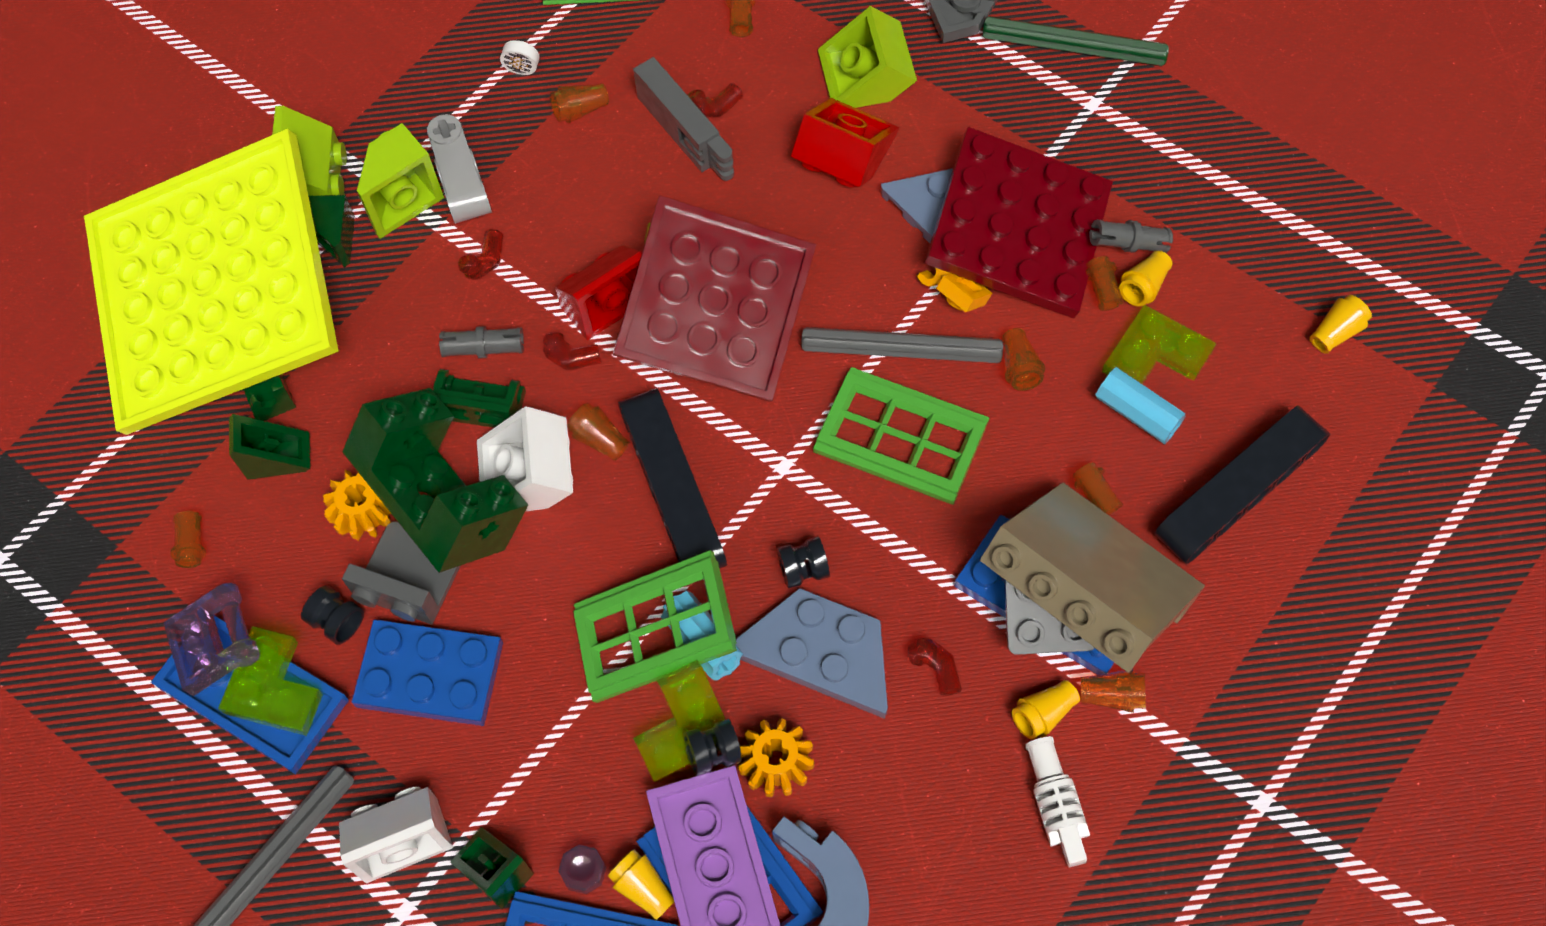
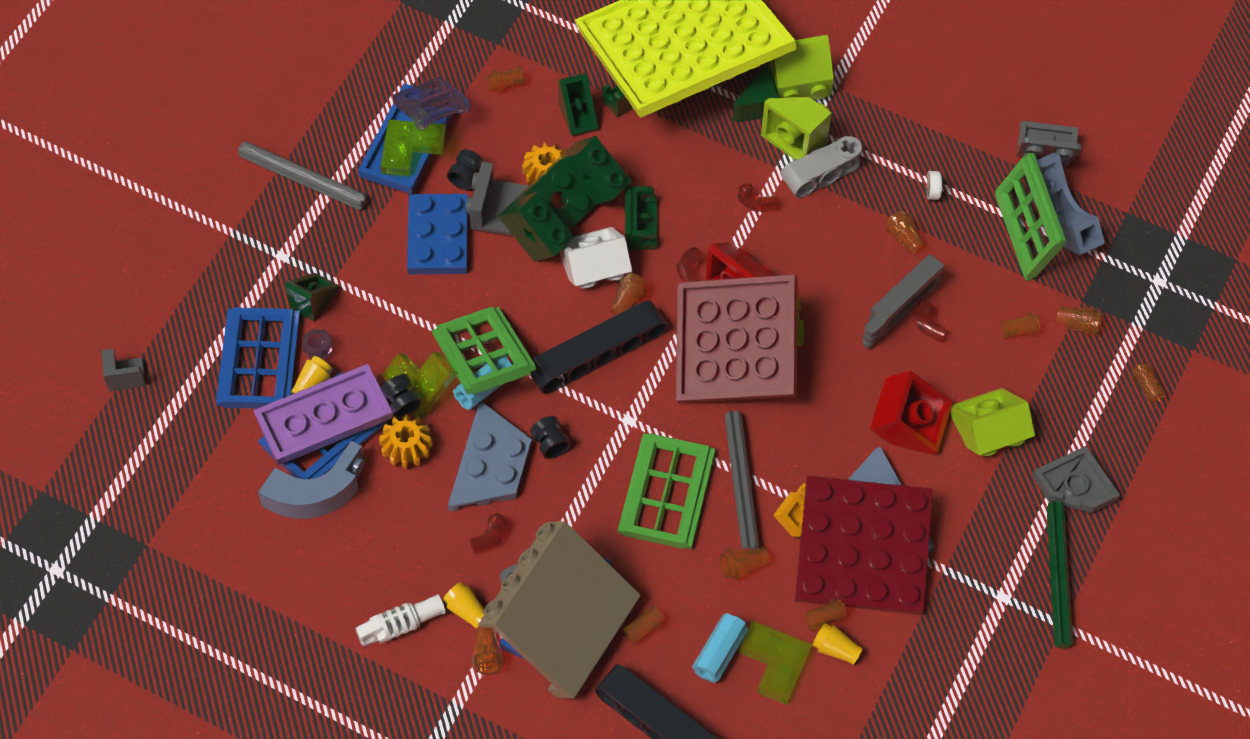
camera: 75 degrees right, 5 degrees down
white slope [339,787,453,884] -> none
dark grey pin [439,326,524,359] -> none
dark grey pin [1089,219,1173,253] -> none

